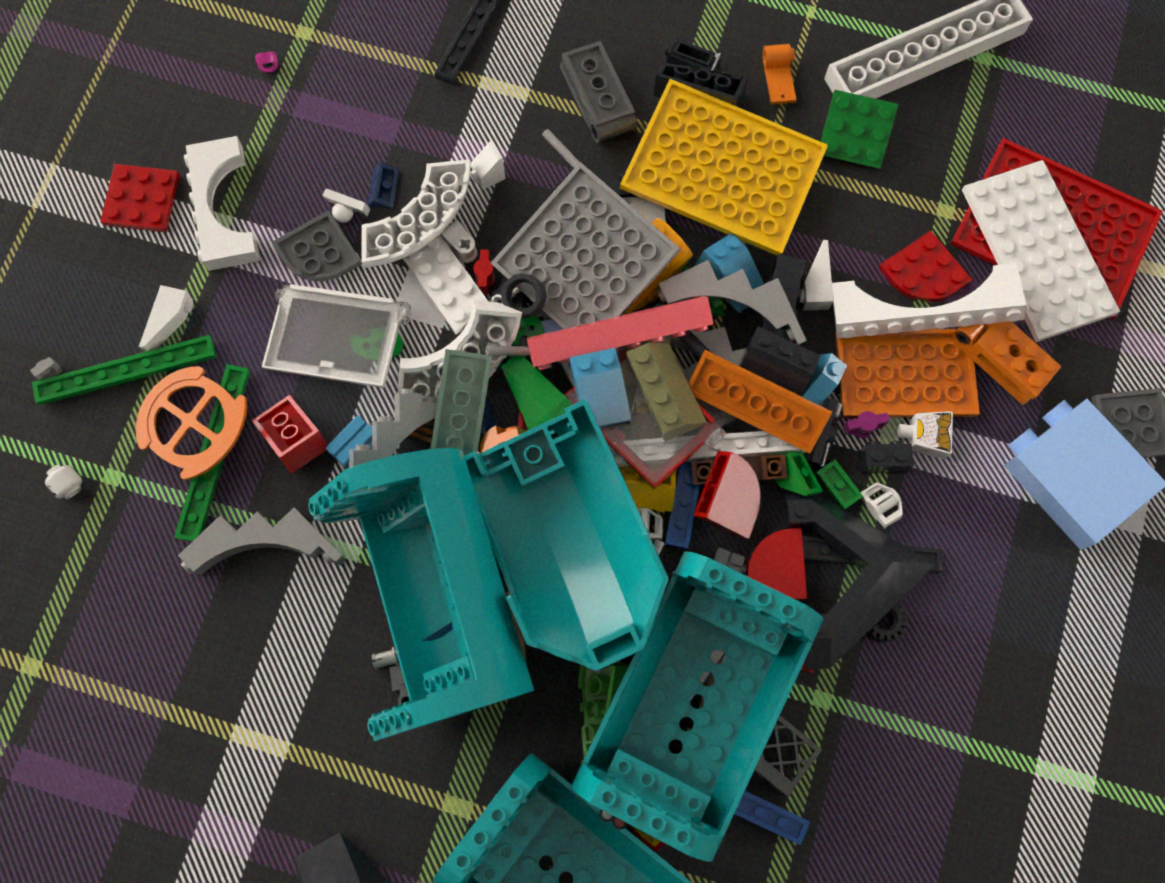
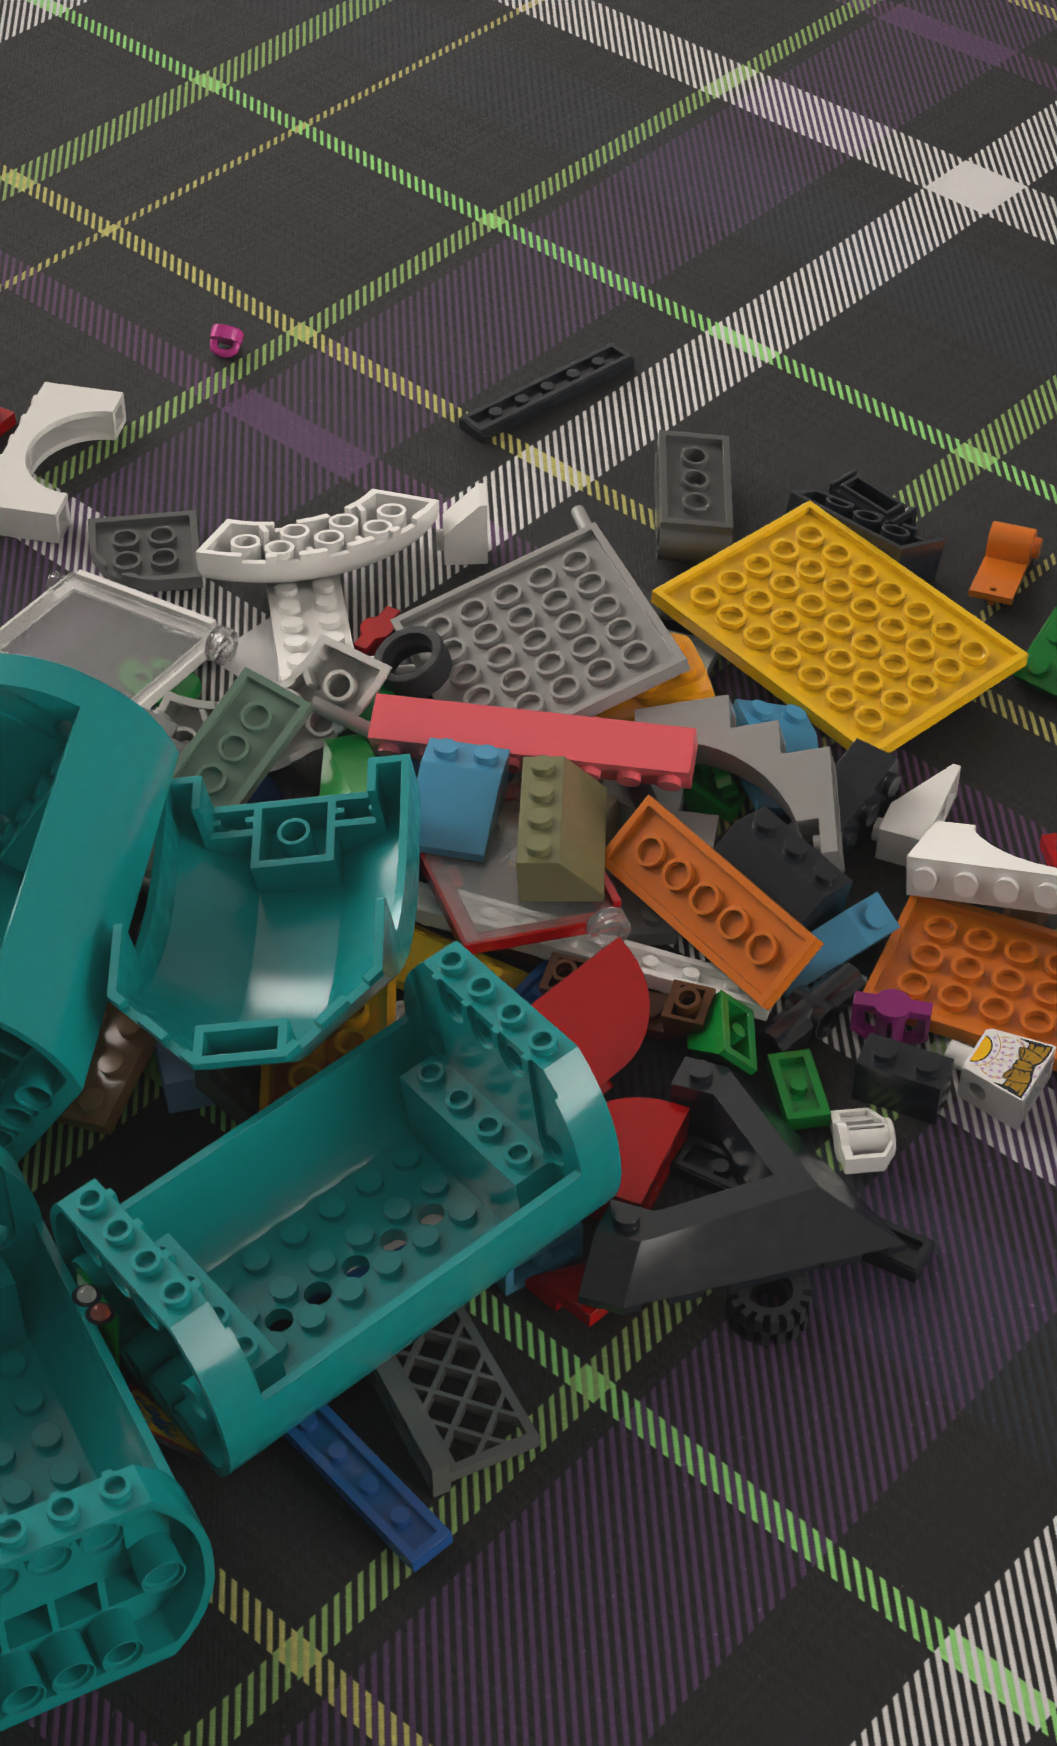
camera: 25 degrees right, 30 degrees down
white tile [323,189,370,223] -> none
dark blue slope [367,162,399,209] -> none
white piece [440,220,478,263] -> none

